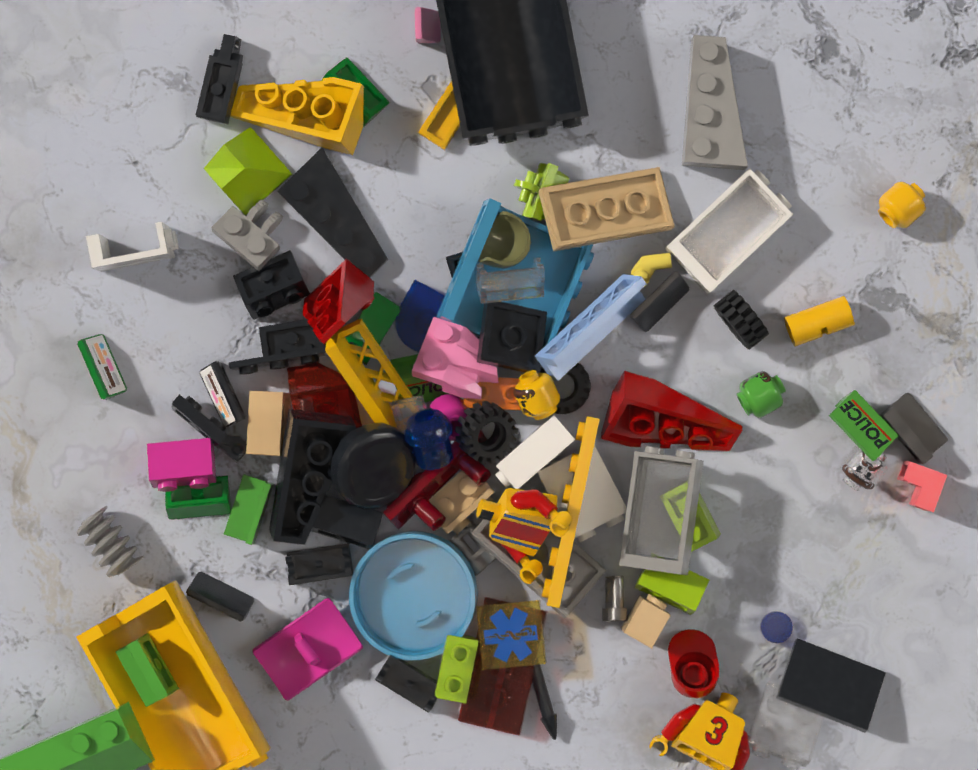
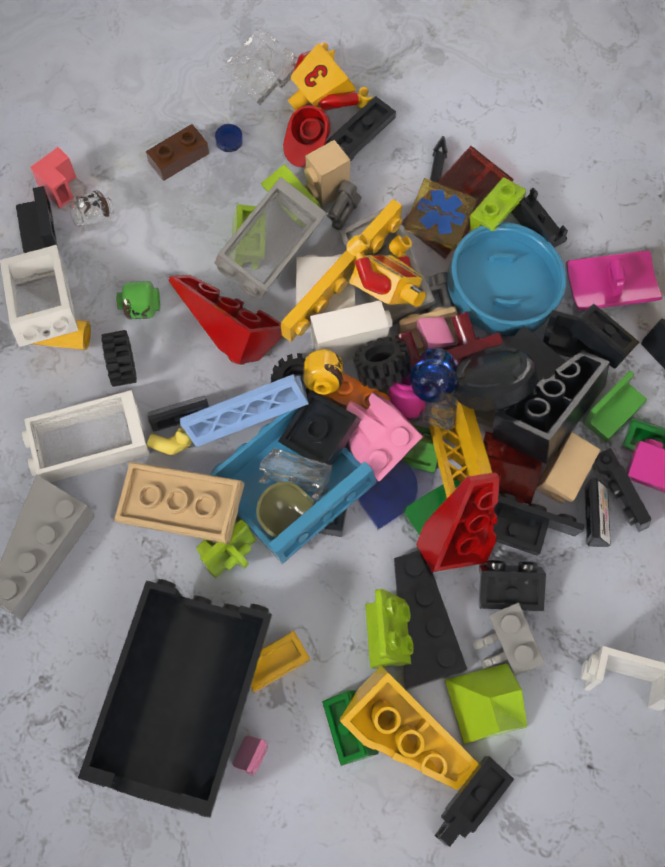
camera: 155 degrees left, 20 degrees down
black tile [776,638,886,733] -> none
bright green panel [828,390,899,462] -> none
none -> white window [0,245,78,347]
none -> reddish brown piece [146,124,209,181]
none -> black plate [325,96,396,162]
none -> lime bracket [365,589,414,669]
none -> bright pink slope [416,317,455,353]
none -> black slope [570,303,639,369]

